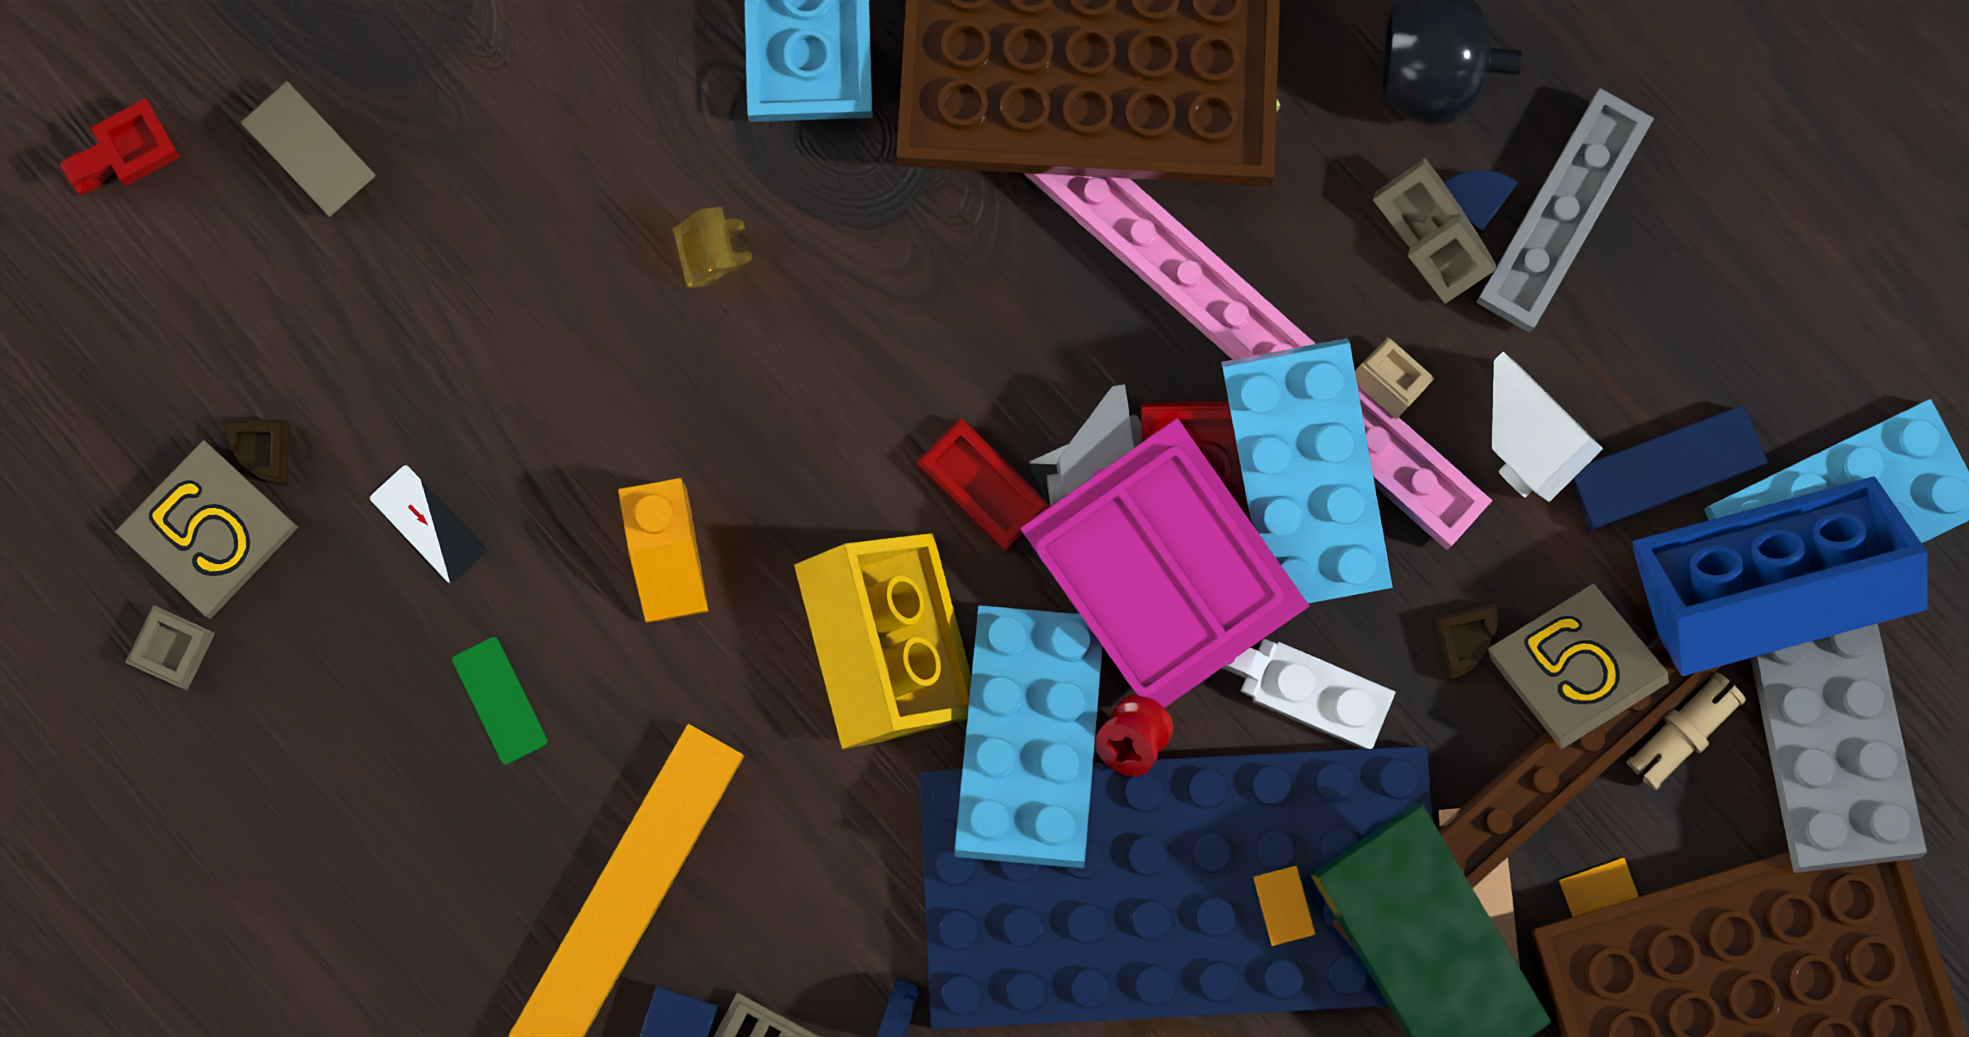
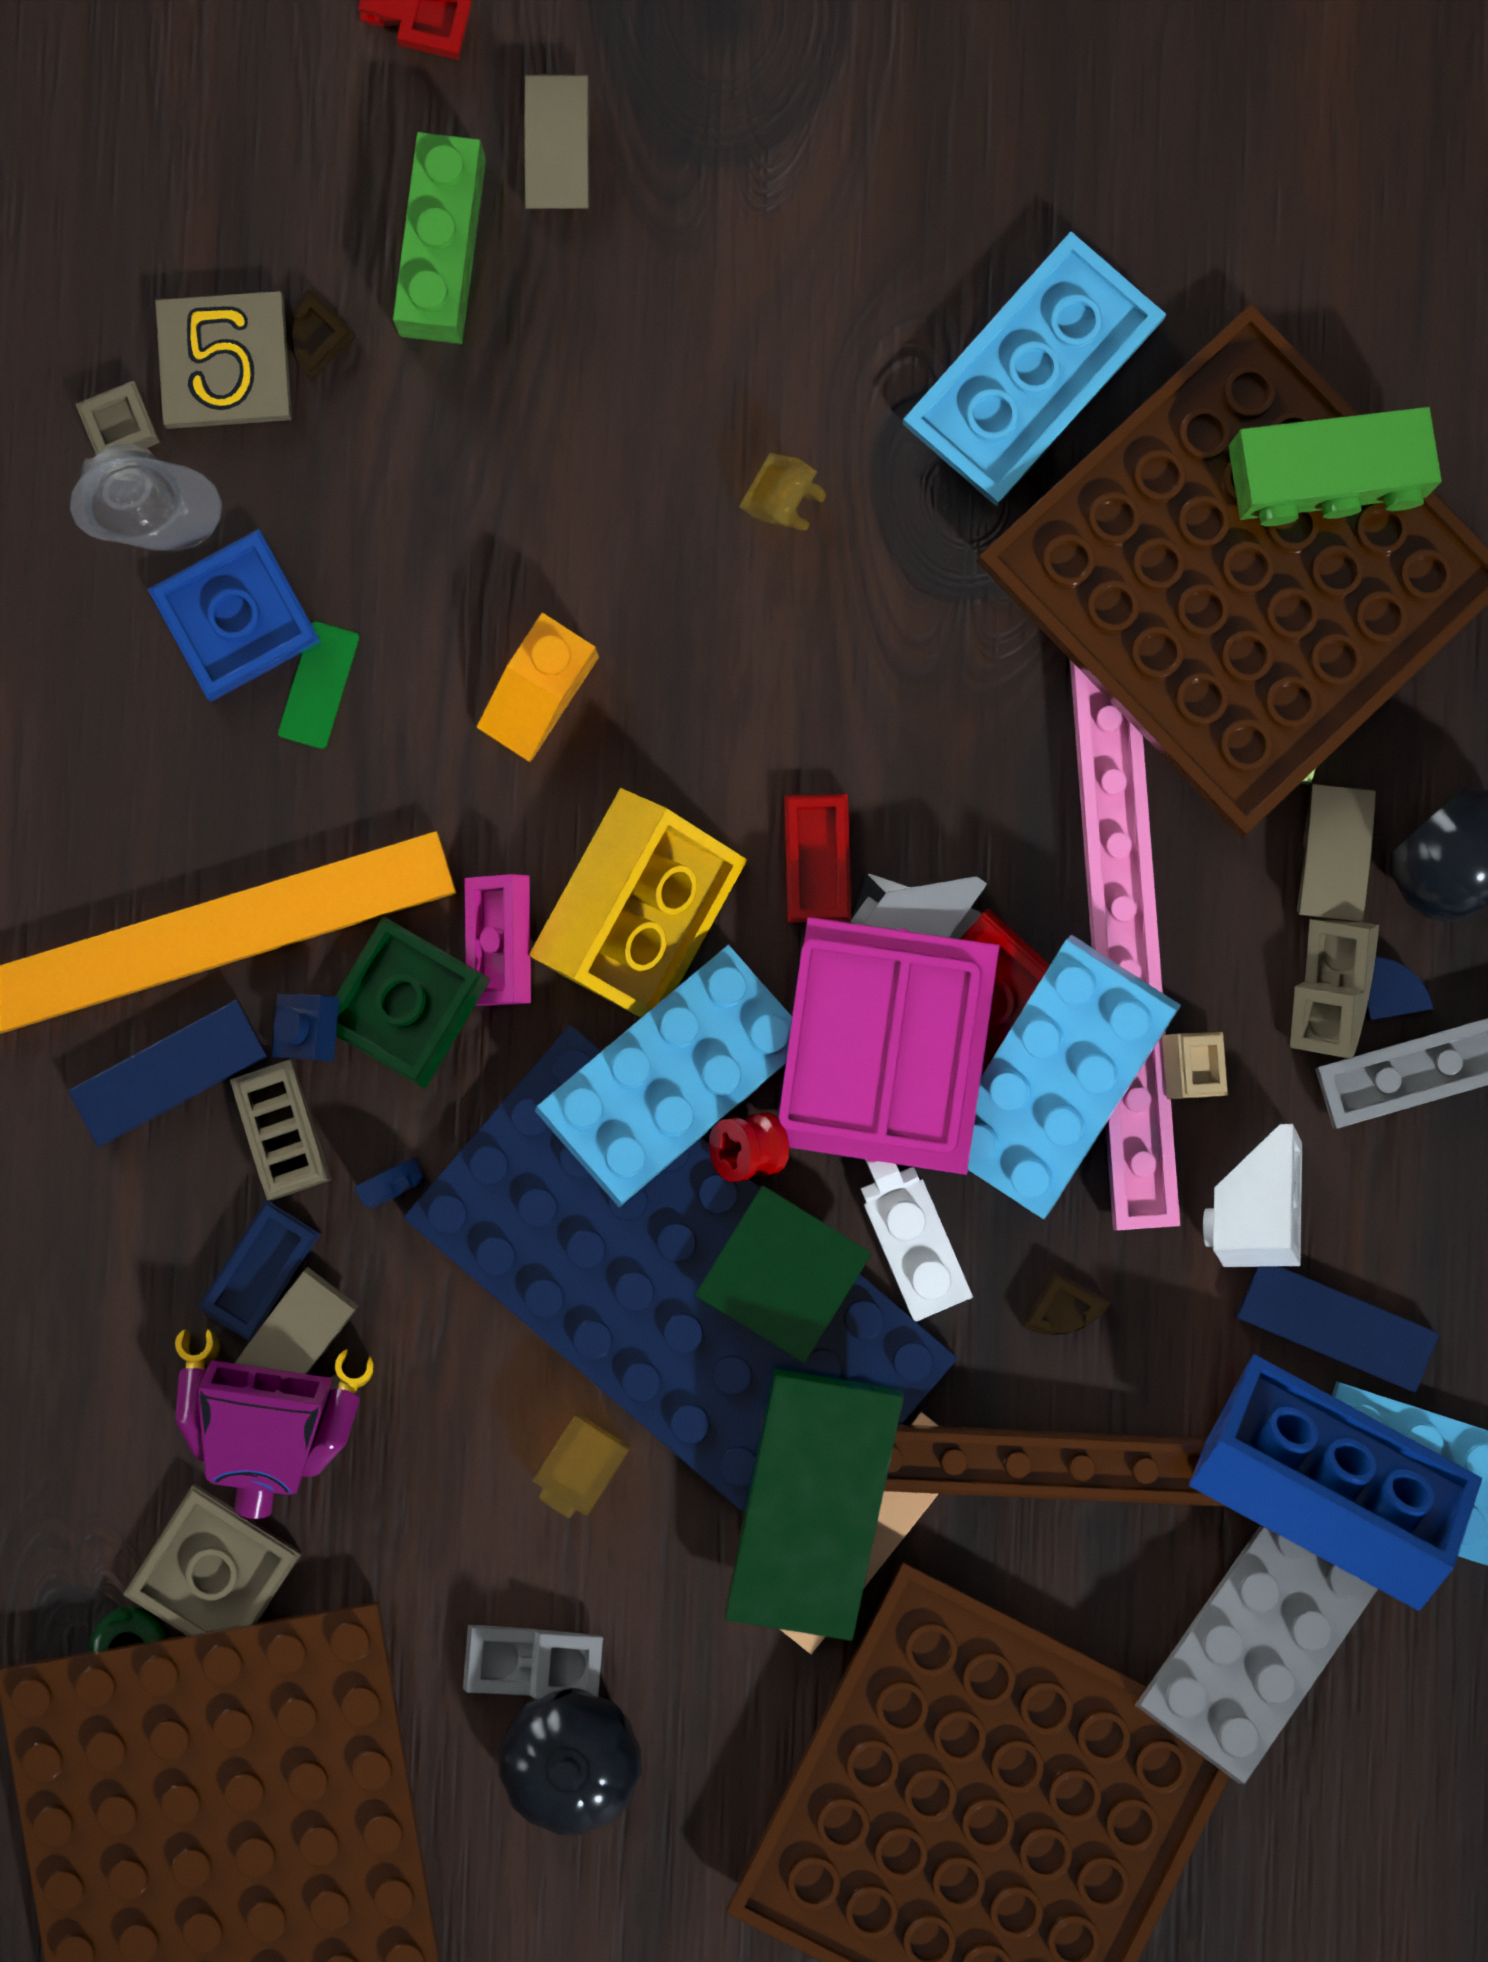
camera: 55 degrees right, 5 degrees up
sticker [370,465,485,583] -> none
light orange sticker [1253,866,1315,946] -> none
dark tan tile [1488,583,1669,749] -> none
light orange sticker [1559,858,1639,917] -> none
tan pin [1626,672,1746,790] -> none
none -> clear piece [70,444,222,551]
none -> blue tile [148,529,321,702]
none -> dark blue plate [272,993,339,1061]
none -> dark green tile [335,916,491,1089]
none -> bright green brick [393,132,486,344]
none -> dark pink plate [465,874,531,1006]
none -> dark green tile [695,1185,872,1363]
none -> dark tan slope [1297,782,1376,922]

